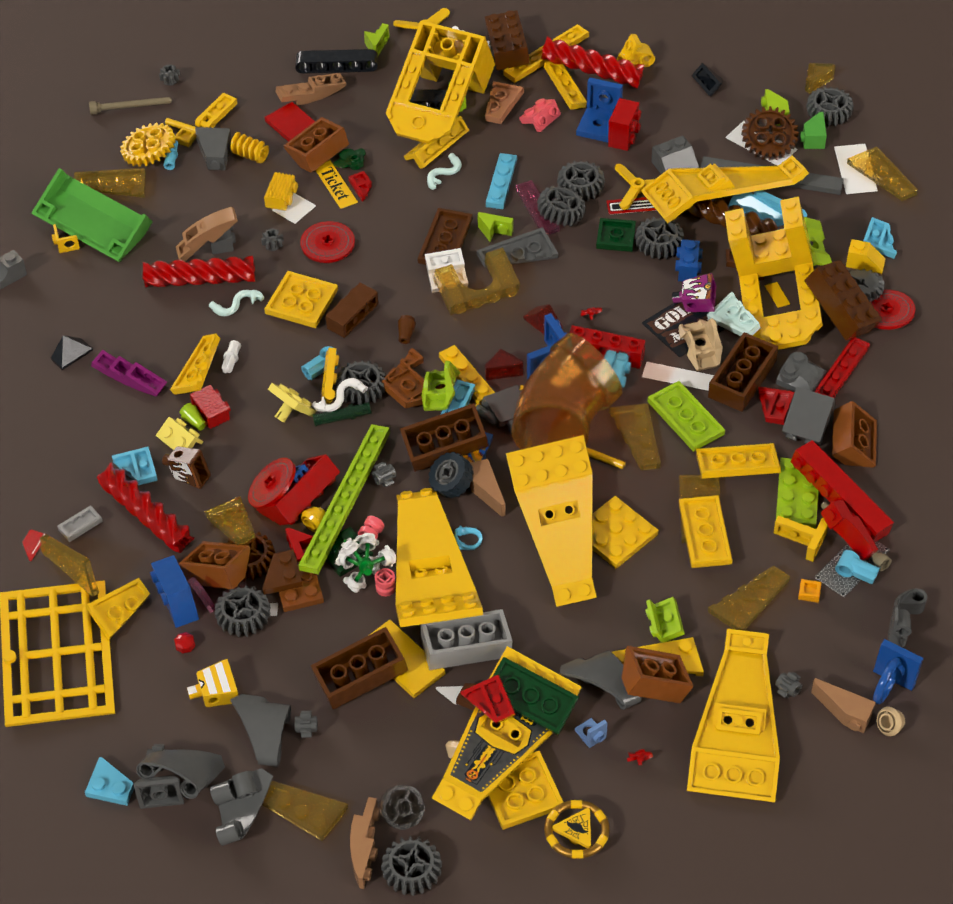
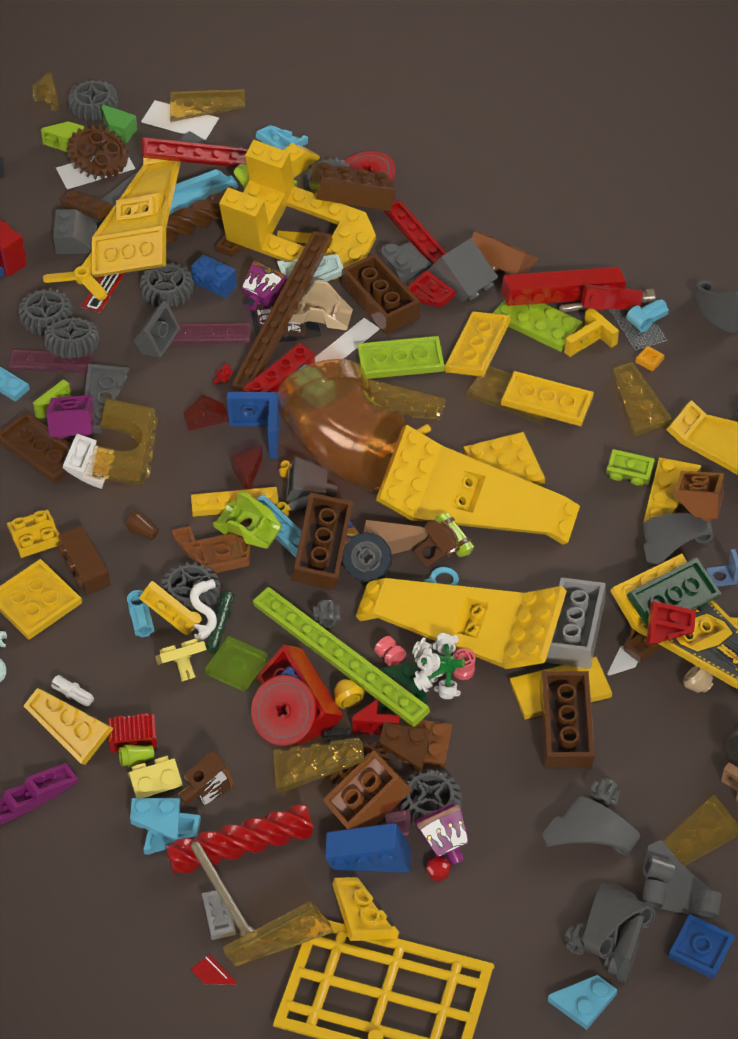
camera: 65 degrees left, 0 degrees up
yellow torso [187,659,238,707] -> none
dark green plate [596,218,636,252] -> none
none -> yellow slope [7,510,60,558]
none -> magenta slope [46,395,94,439]
none -> reddish brown plate [60,190,113,221]
none -> medium azure wing [130,798,180,843]
none -> dark grey slope [134,301,181,358]
none -> red tile [141,137,248,167]
none -> clear pink tile [171,323,251,344]
none -> dark tan piece [191,842,261,948]
none -> clear neon green tile [205,636,268,692]
none -> reddish brown plate [231,231,333,392]
none -> black piece [323,728,351,743]
none -> torso [413,802,468,865]
none -> reddish brown piece [414,513,474,567]
none -> blue plate [668,914,735,980]

